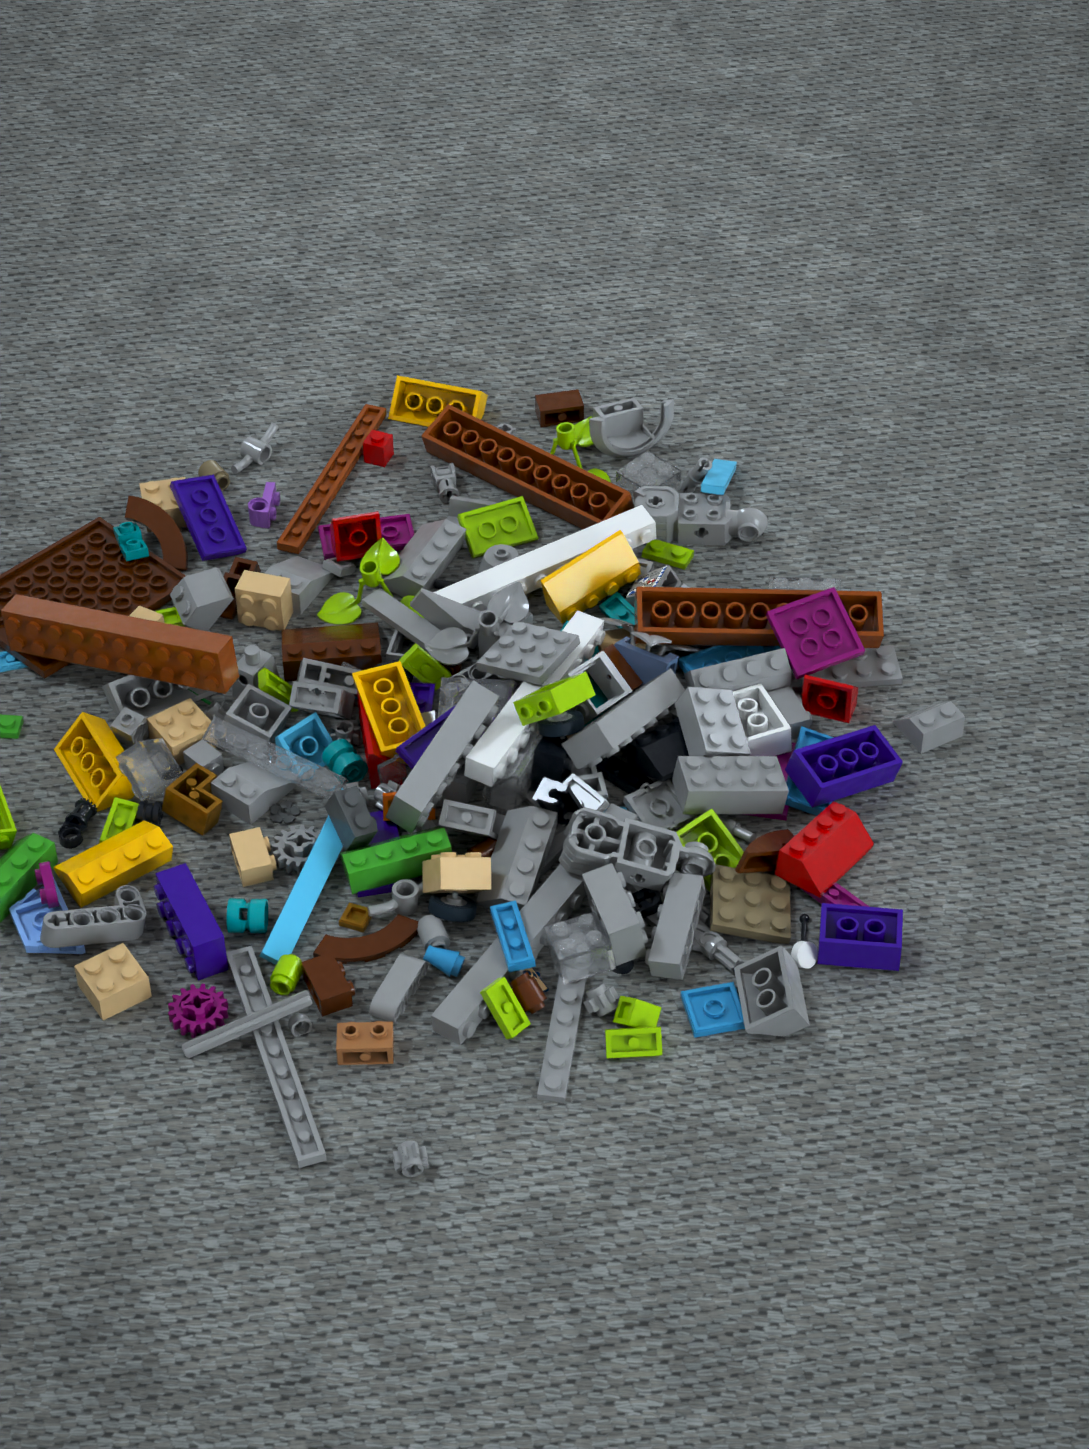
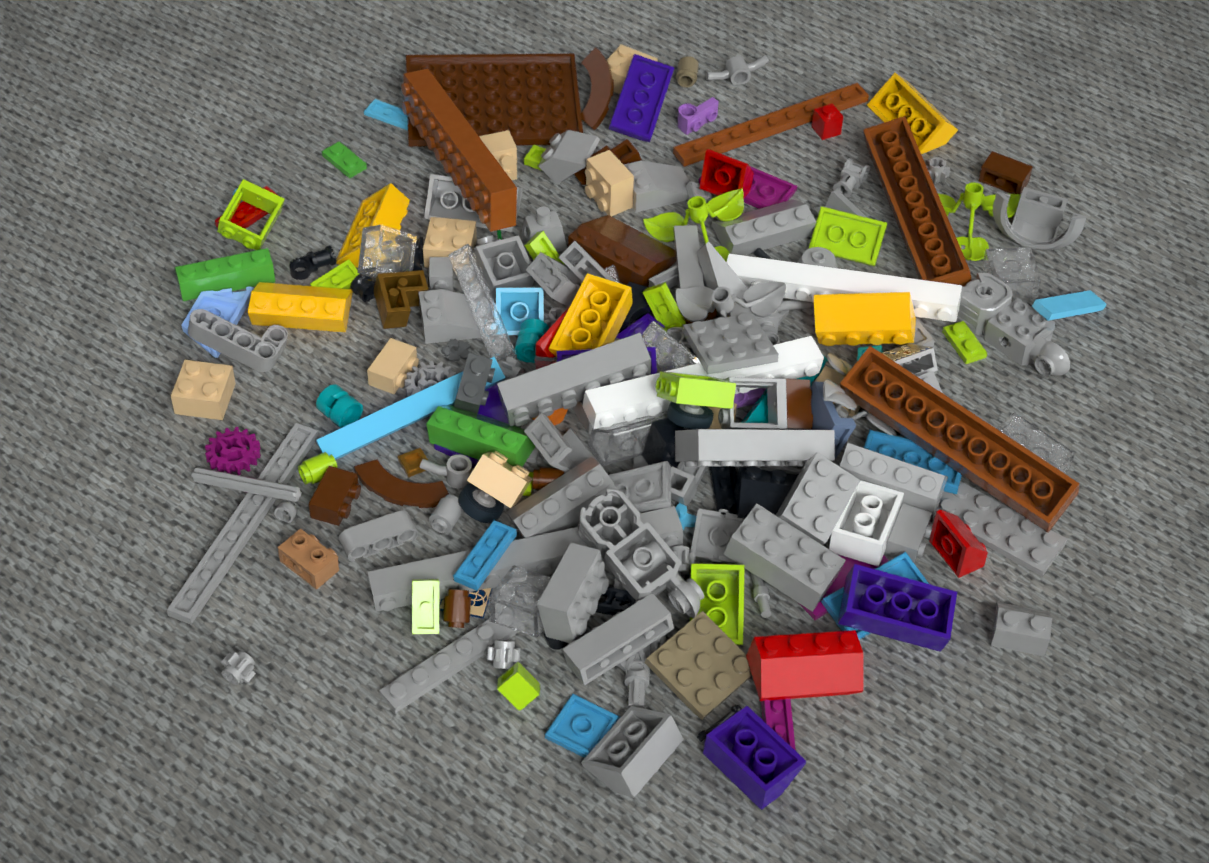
camera: 40 degrees right, 5 degrees up
magenta plate [34,861,59,909] -> none
light grey brick [110,707,149,750] -> none
teal slope [113,522,149,561] -> none
dark purple brick [153,863,229,981] -> none
dark azure cone [423,945,466,977] -> none
black hinge [532,777,583,826] -> none
lime plate [605,1026,662,1058] -> none
light grey pin [681,457,712,493] -> none
reddish brown slope [735,829,794,874] -> none
magenta plate [766,587,865,680] -> none
white tile [791,941,818,969] -> none

